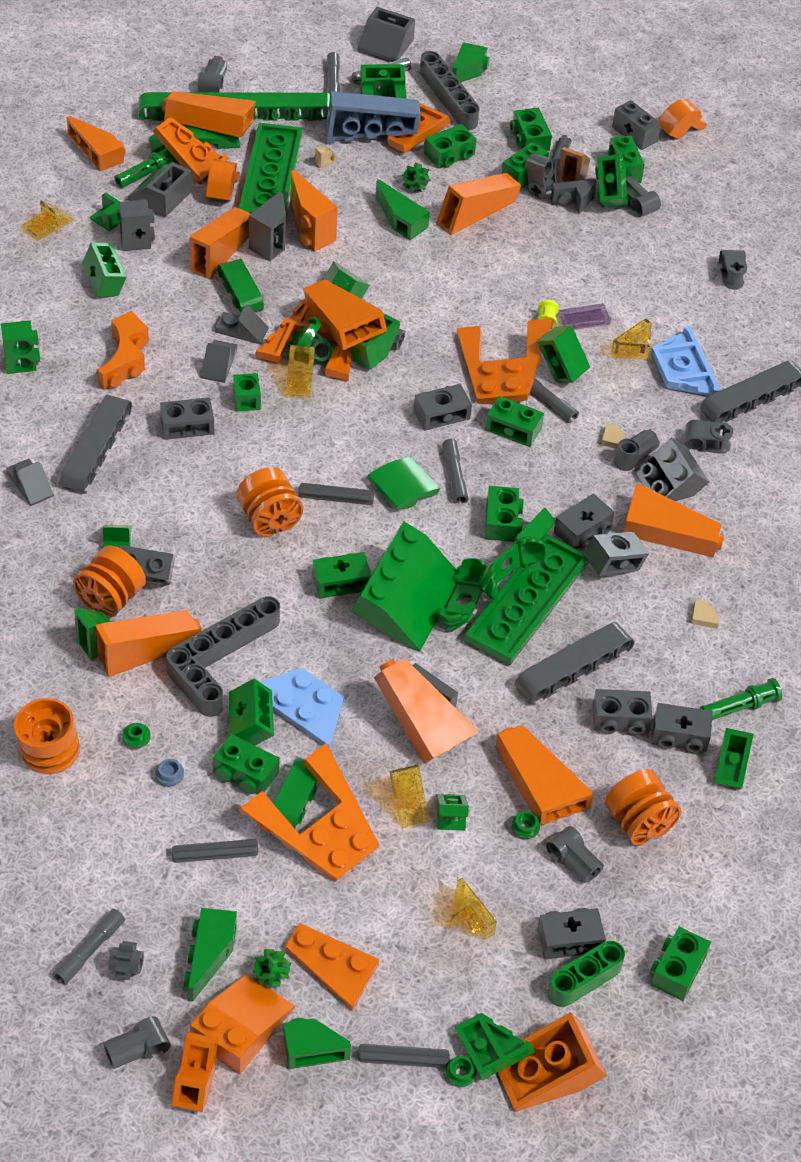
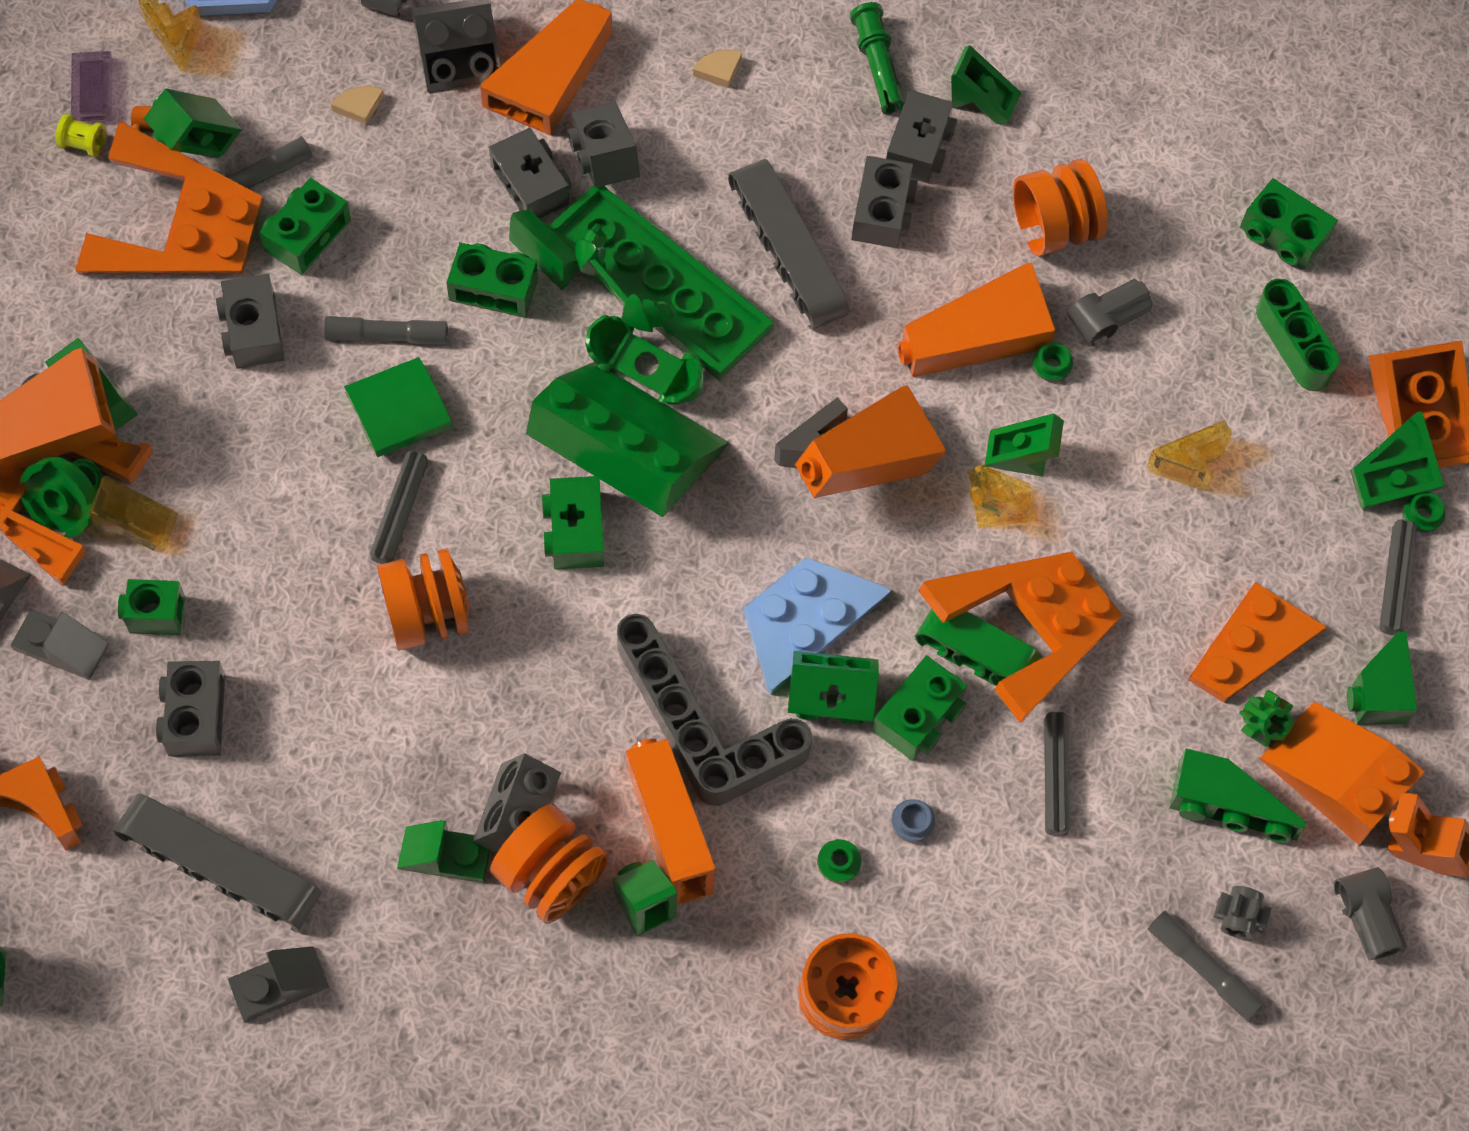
camera: 80 degrees left, 15 degrees up
dark grey brick [537,908,606,959] -> none
dark grey piece [614,429,660,471] -> none

